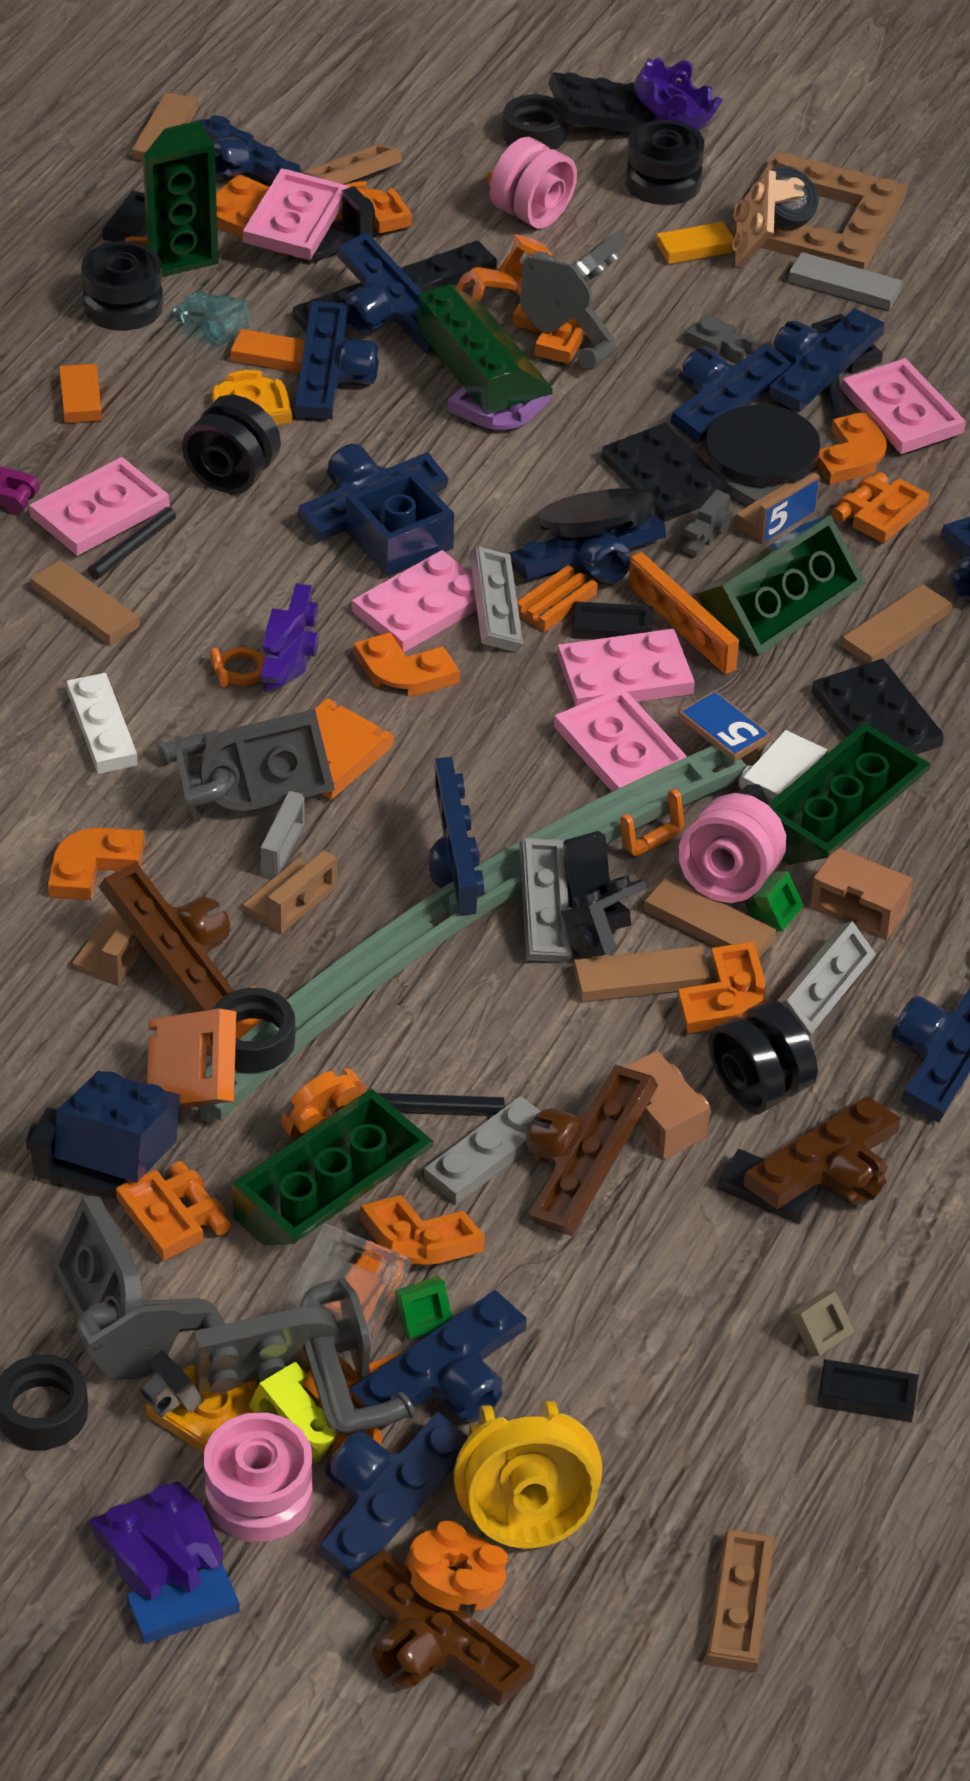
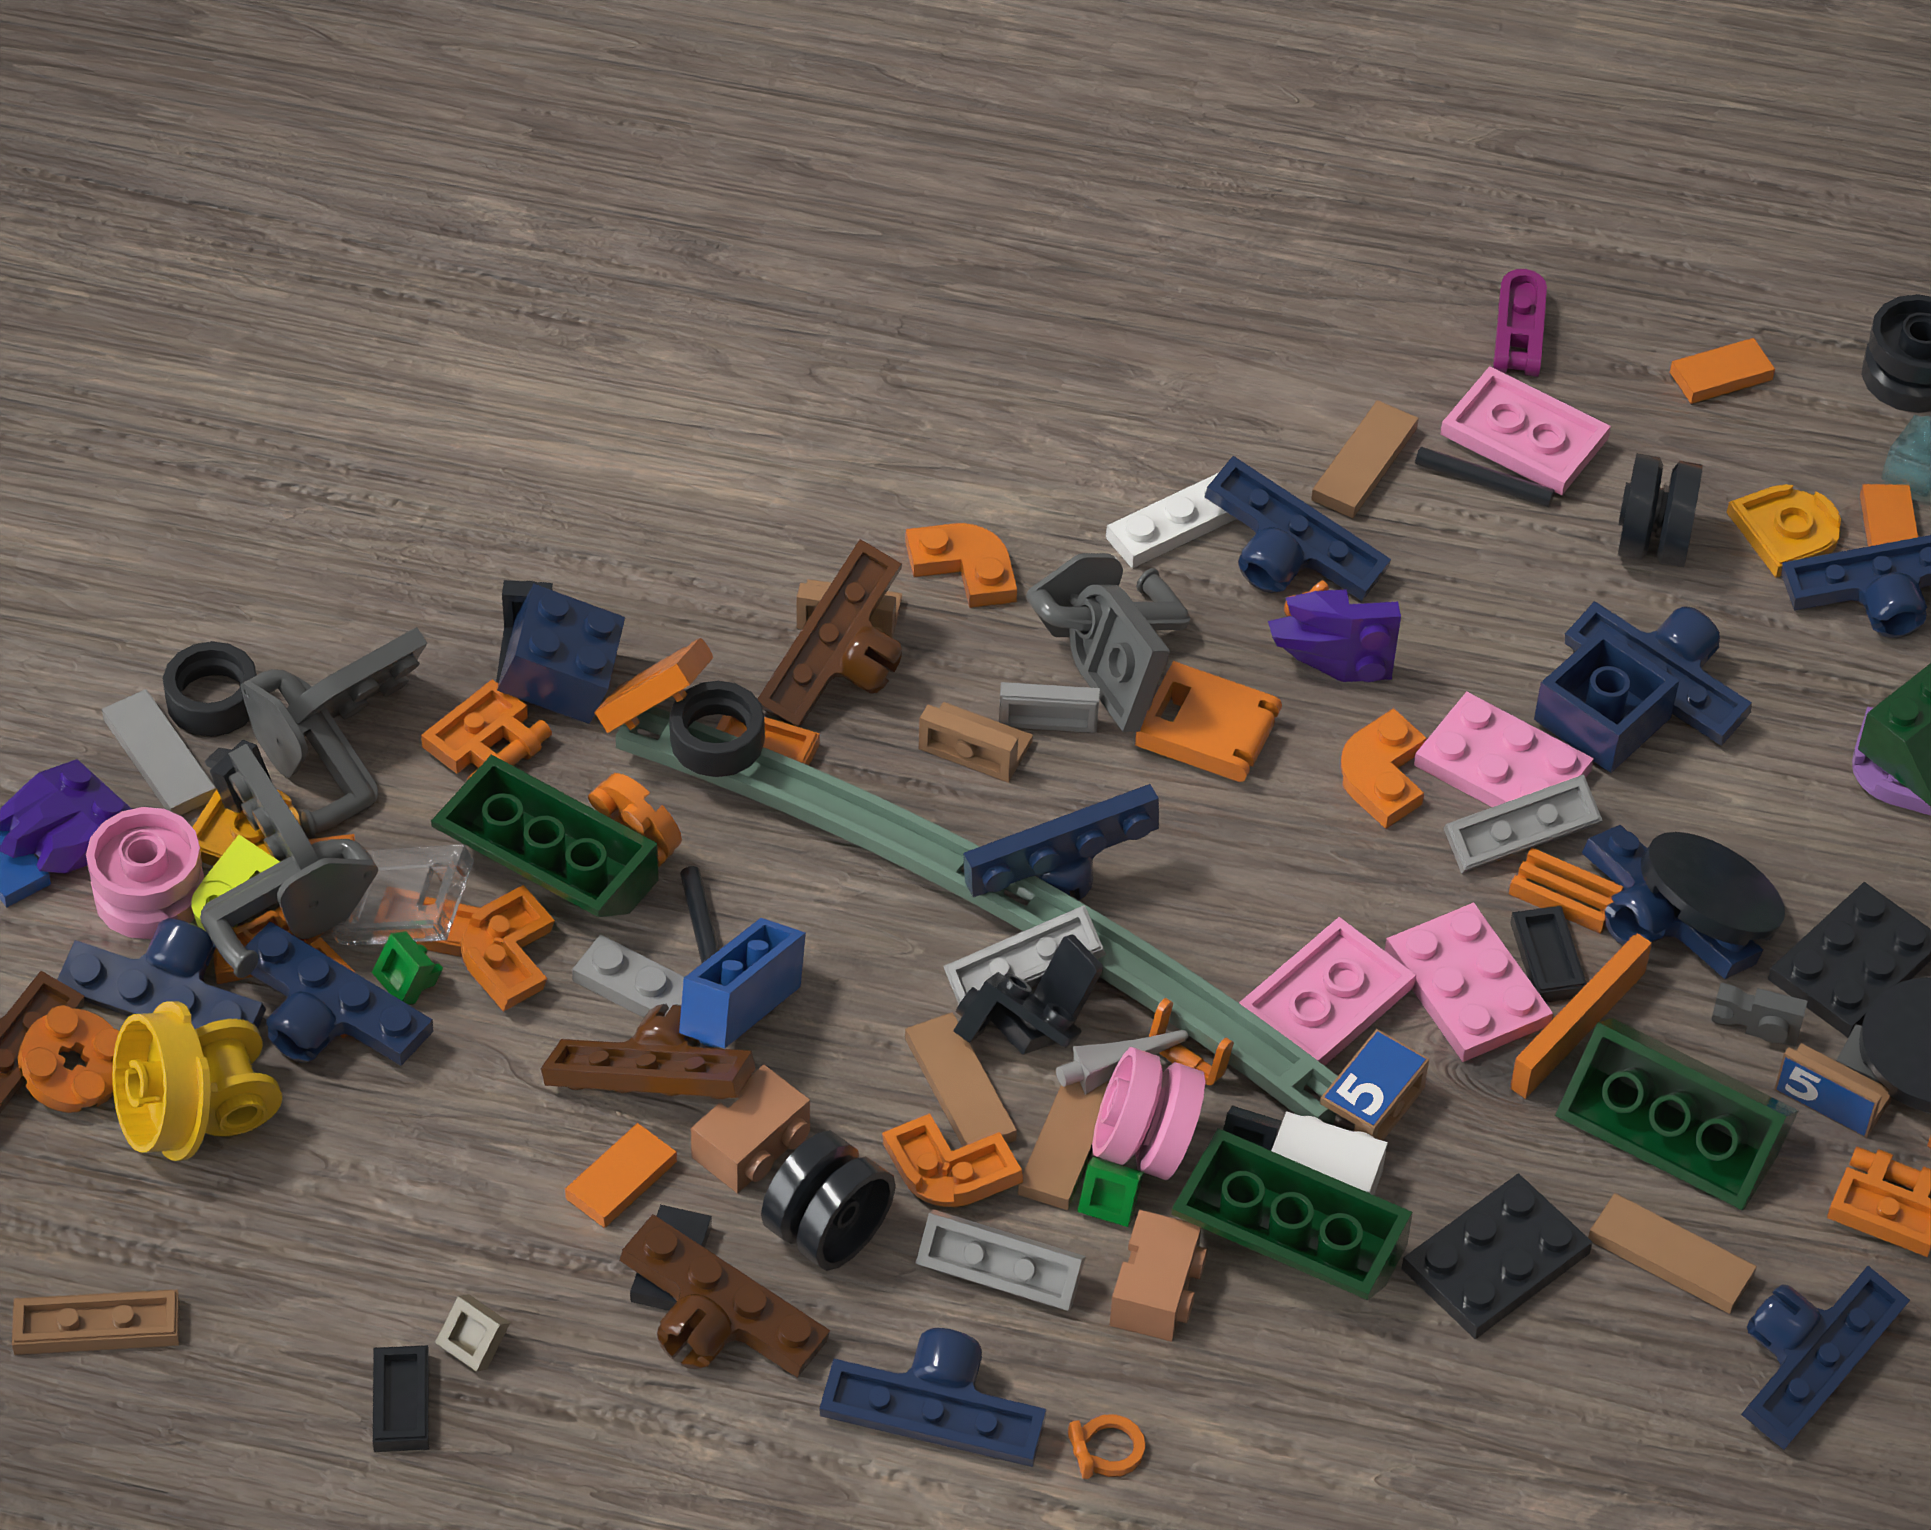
camera: 75 degrees right, 5 degrees up
none -> light grey tile [102,689,216,816]
none -> orange tile [565,1123,677,1228]
none -> blue brick [679,918,806,1049]
none -> light grey piece [1056,1030,1188,1095]
none -> dark blue plate [1204,456,1391,601]

